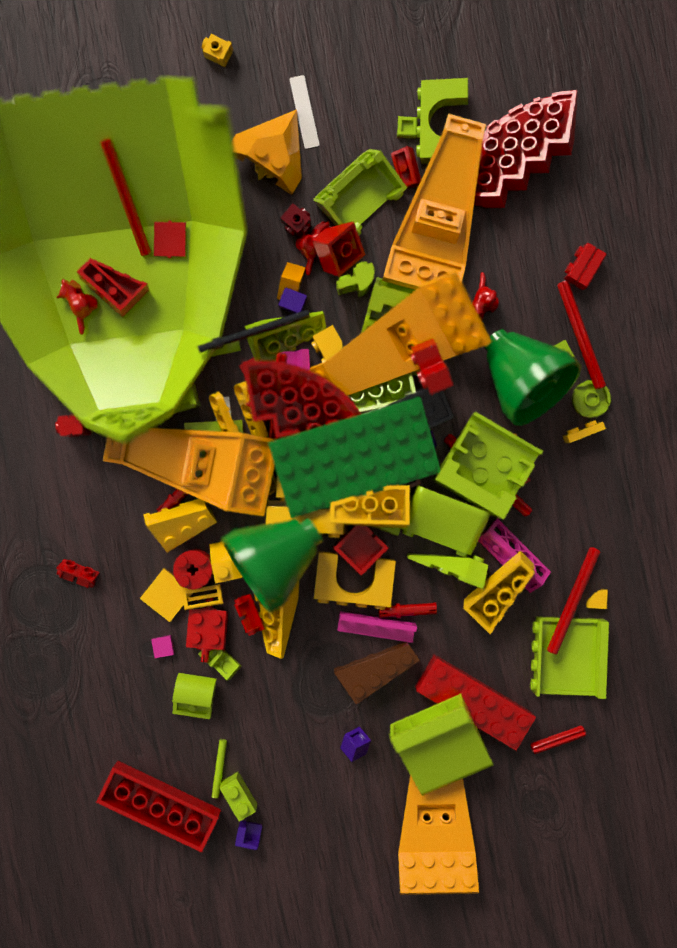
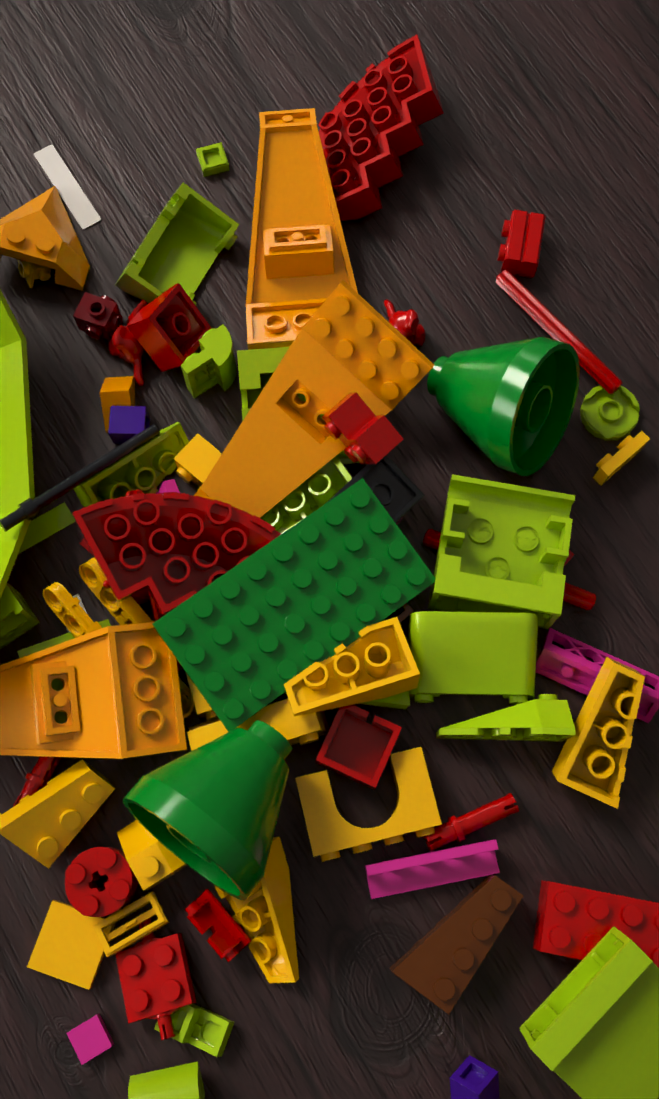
camera: 20 degrees left, 15 degrees down
red slope [391,146,421,189] -> none
lime arch [416,78,469,164] -> none

